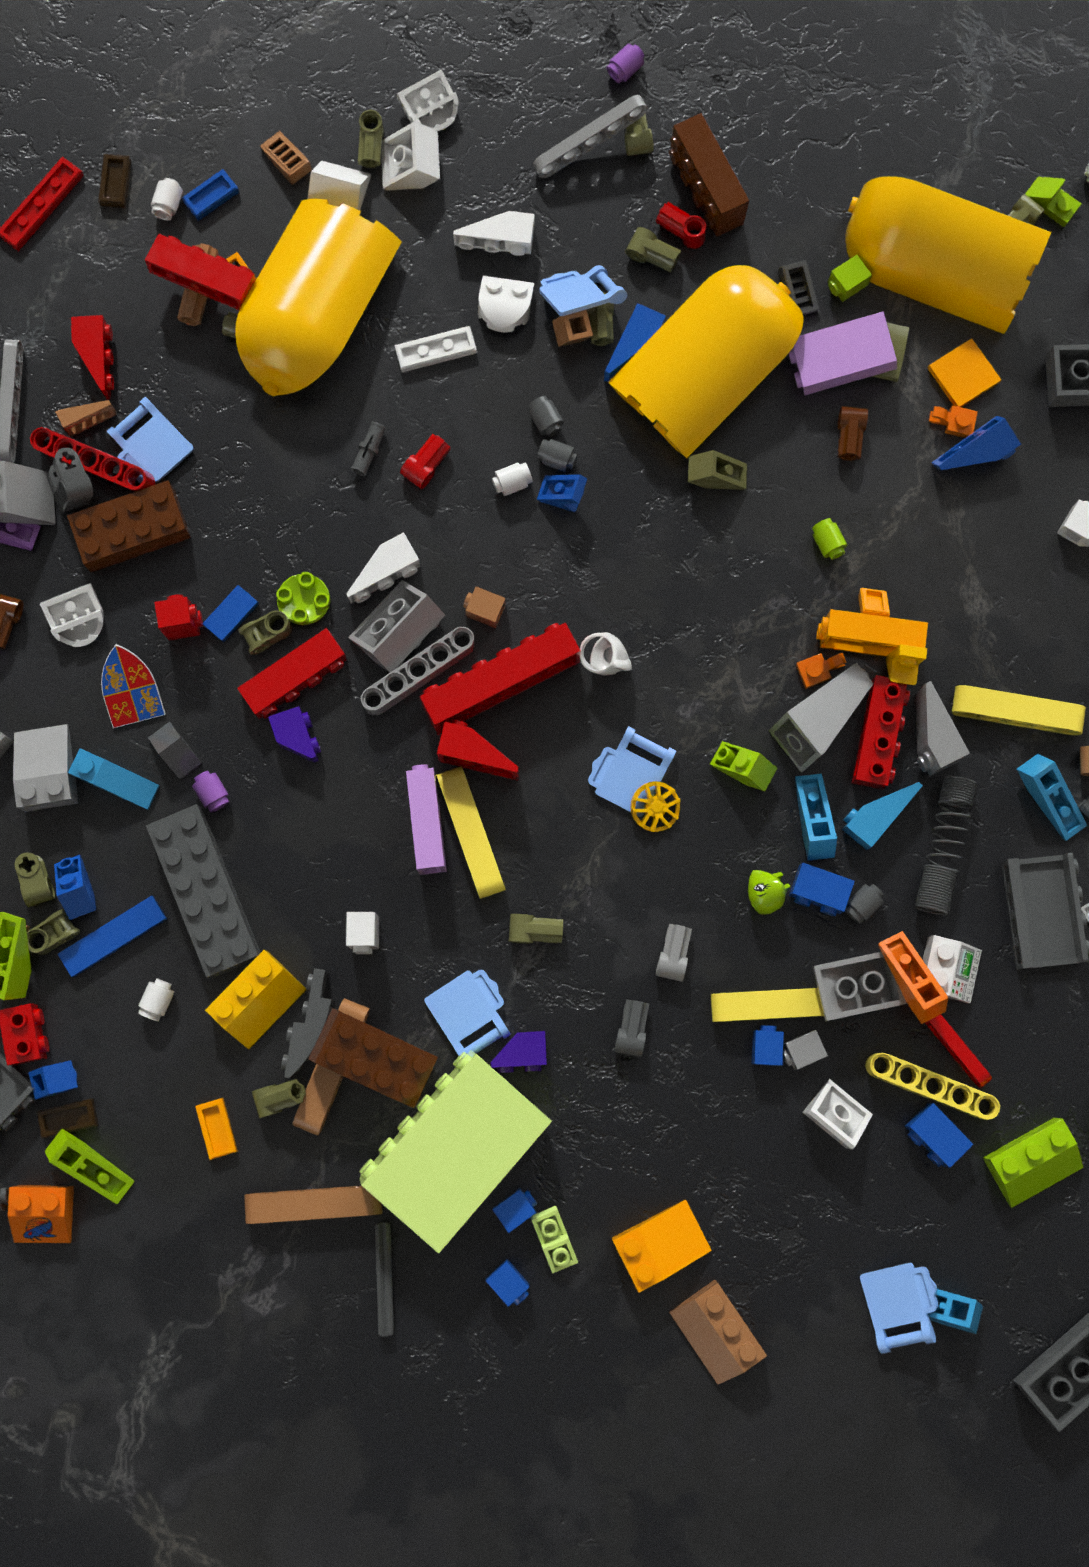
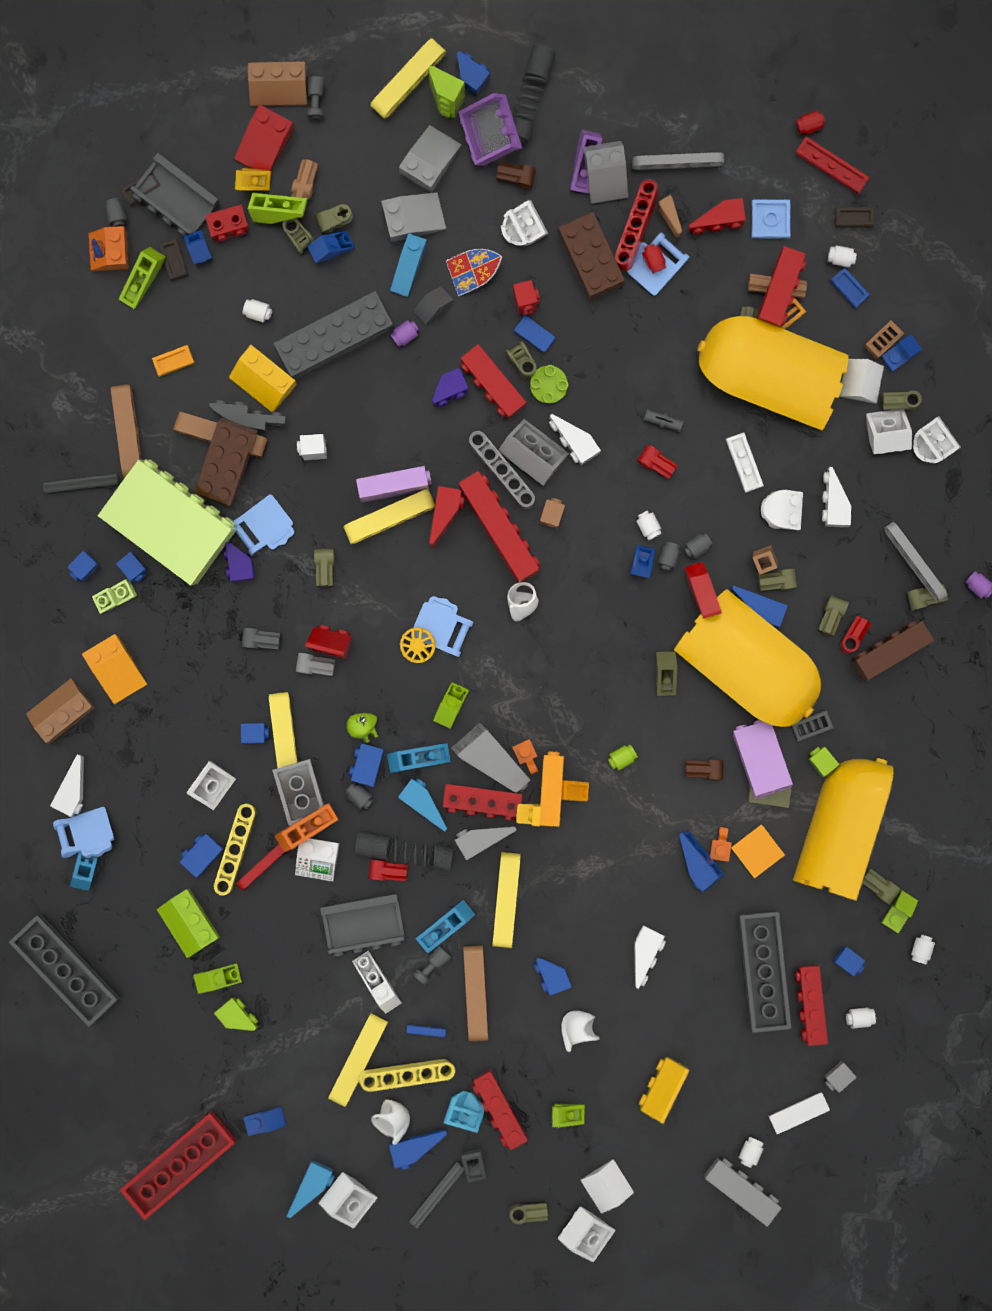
camera: 85 degrees right, 5 degrees up
dark grey piece [47,448,93,512] -> none
blue tile [58,896,167,978] -> none
olive piece [252,1079,306,1118] -> none
light blue piece [540,265,627,316] -> none
light grey brick [783,1030,828,1069] -> none
none -> white slope [50,754,84,817]
none -> red slope [305,625,352,660]
none -> red piece [368,860,408,882]
none -> red brick [642,244,666,274]
none -> slope [685,562,722,619]
none -> light blue tile [752,200,790,239]
none -> blue slope [881,335,923,372]

